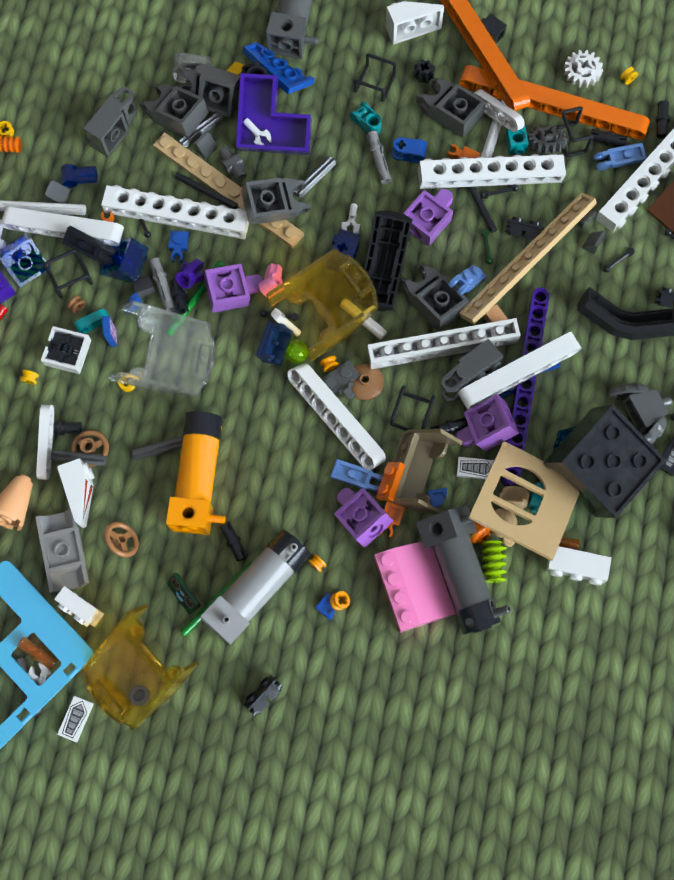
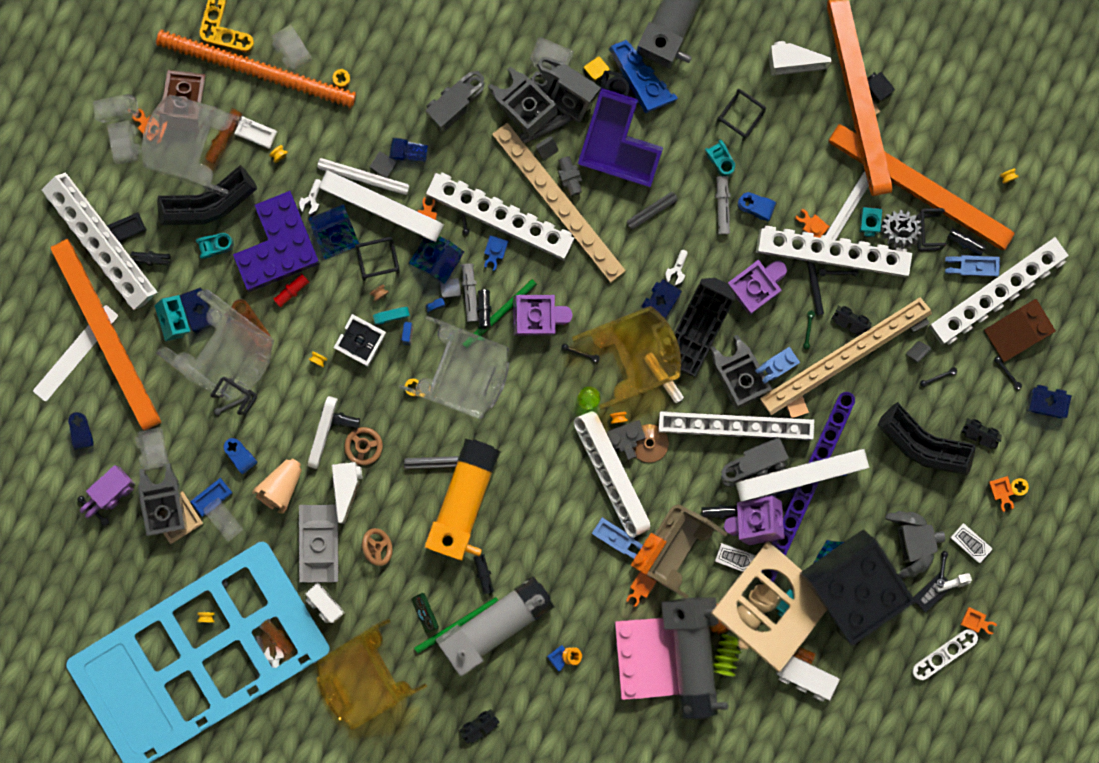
camera: 10 degrees right, 10 degrees up
dark grey axle [51,450,107,466] -> none
tile [57,696,94,742] -> none
black hinge [62,225,116,265] -> none
dark grey tile [129,685,151,707] -> none
black bar [174,172,238,209] -> none
dark purple rock [175,259,204,289] -> none
dark grey brick [241,177,311,225] -> none
white bar [243,118,271,145] -> none
dark blue hinge [256,321,293,366] -> none
bright pink piece [259,263,284,297] -> none
white bar [271,308,301,336] -> none
light orange bush [307,553,327,573] -> none
medium lavender brick [334,487,394,548] -> none
black piece [390,385,435,430] -> none
black gear [413,60,435,83] -> none
dark grey brick [416,78,486,138] -> none
blue tile [427,487,447,508] -> none
white beam [473,89,524,132] -> none
white gear [564,50,603,88] -> none
black pin [655,100,670,139] -> none

